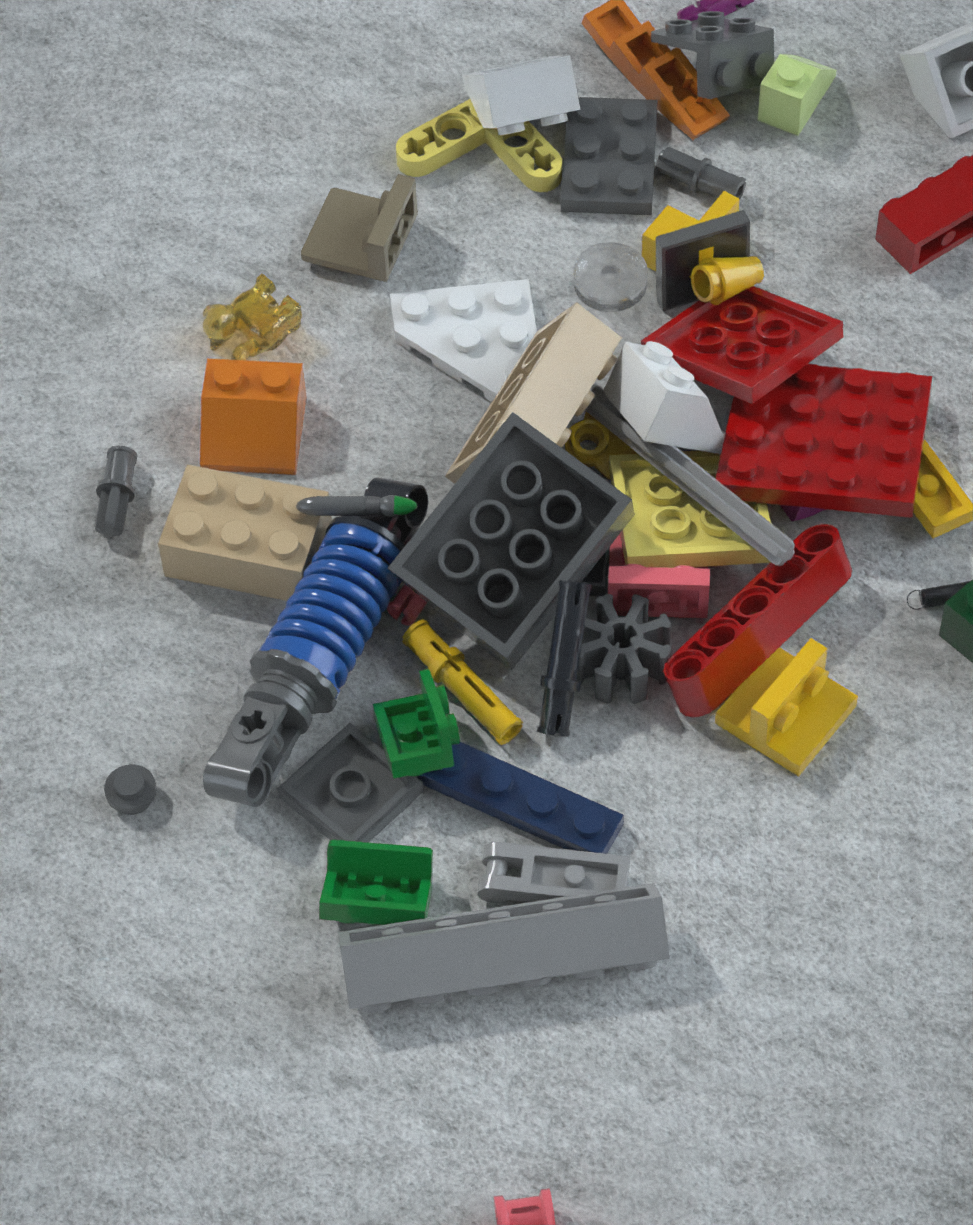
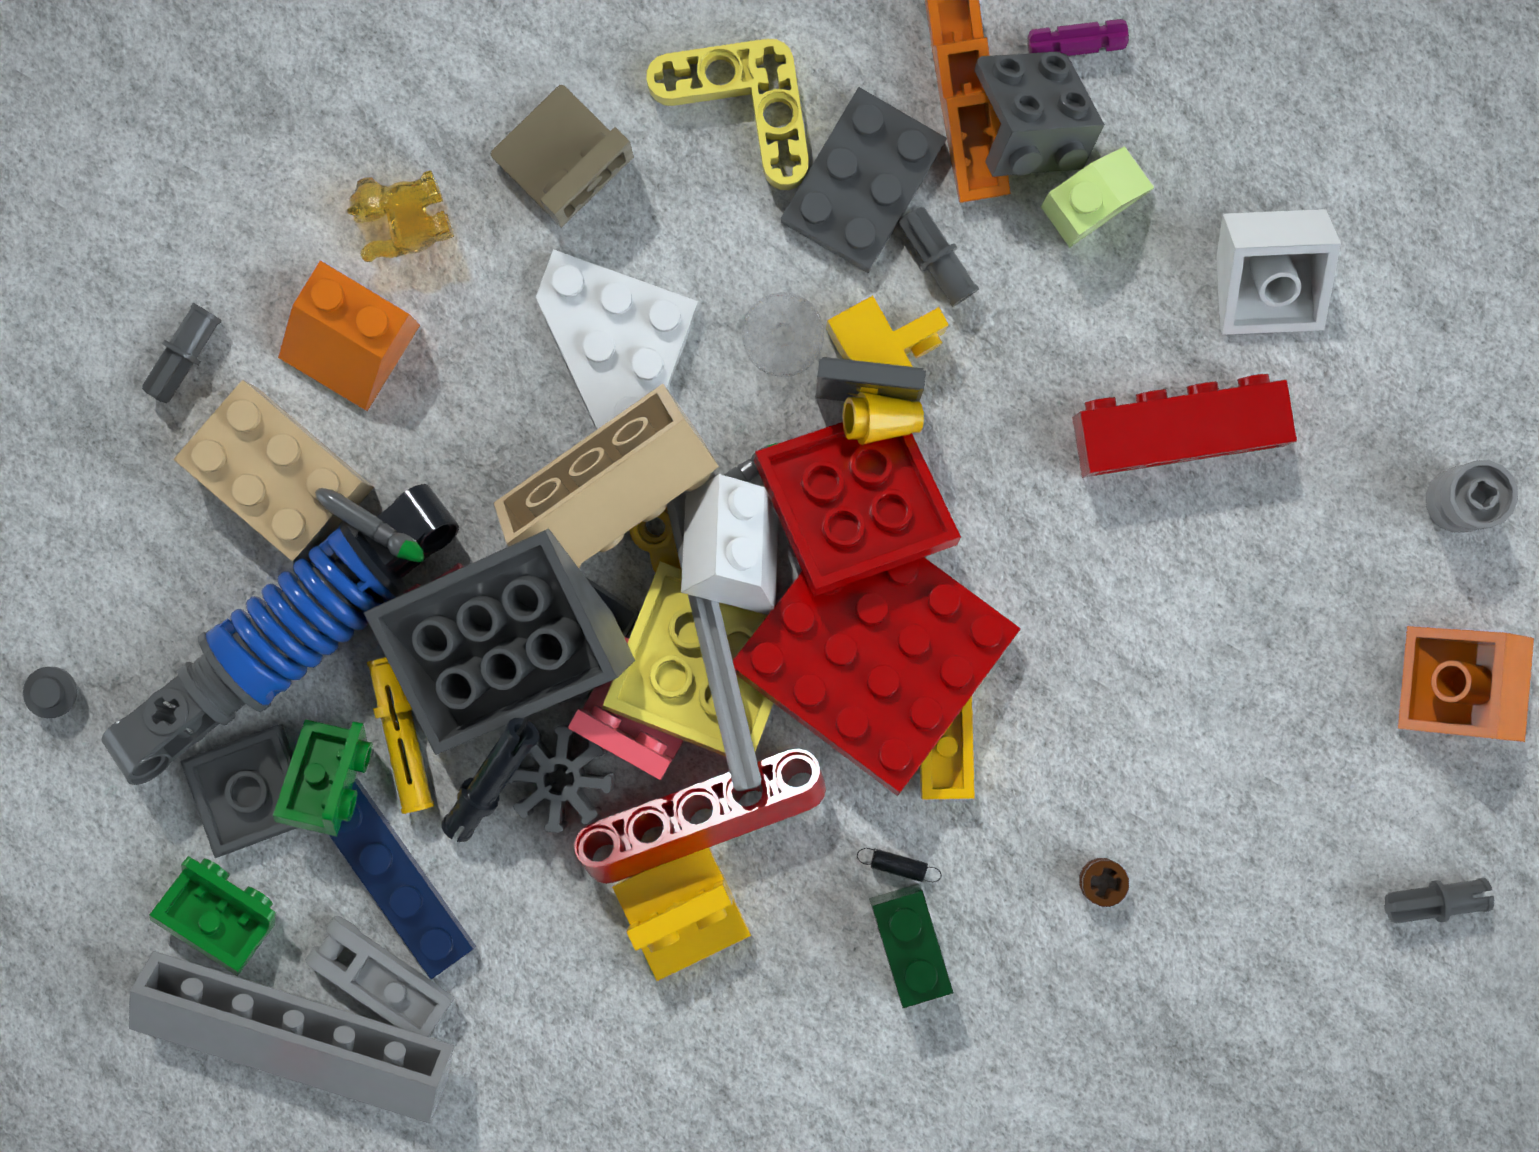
camera: 25 degrees right, 30 degrees up
white slope [462,55,581,135] -> none

